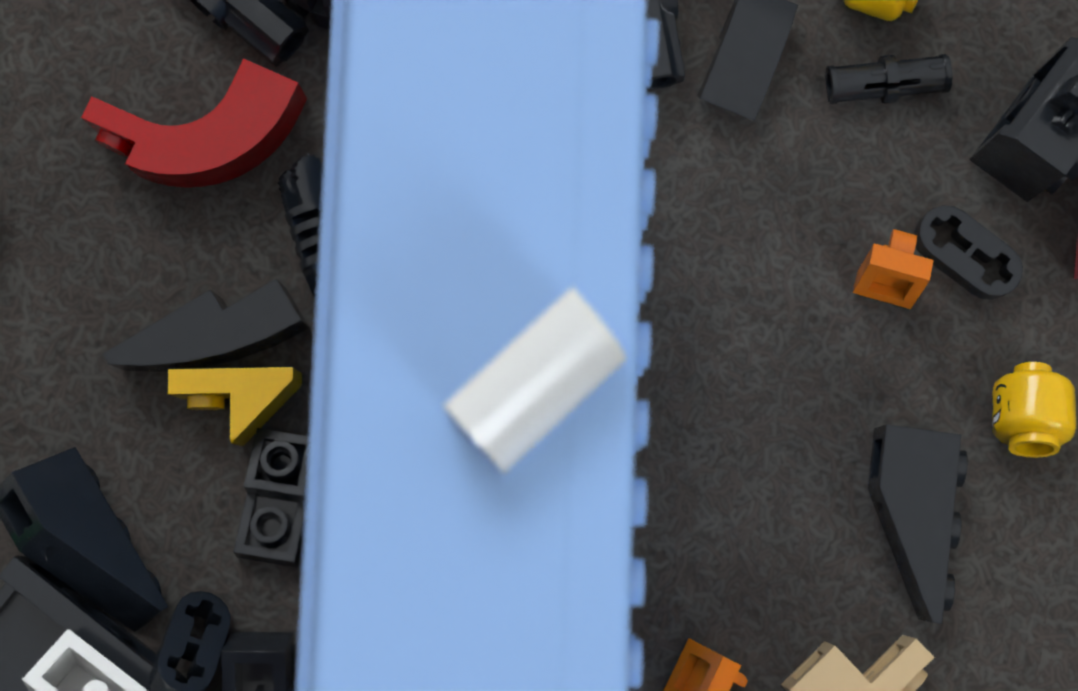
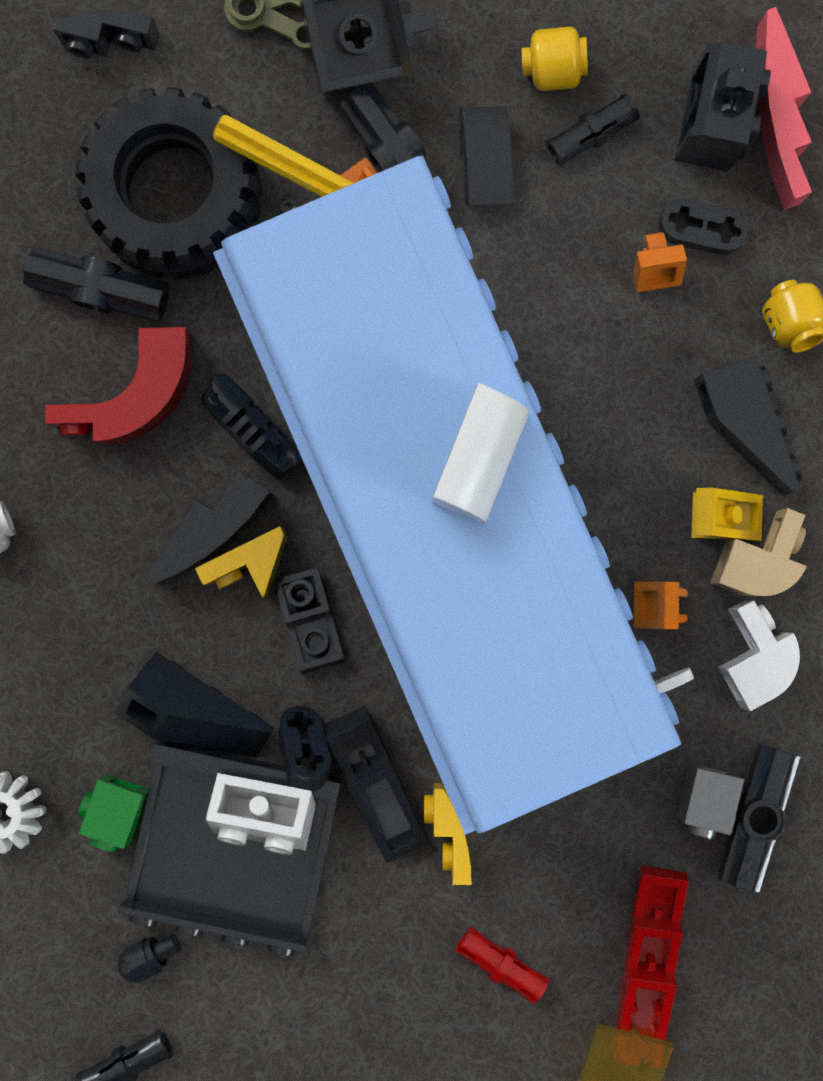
camera: 25 degrees left, 5 degrees up
none -> yellow slope [691,487,763,541]

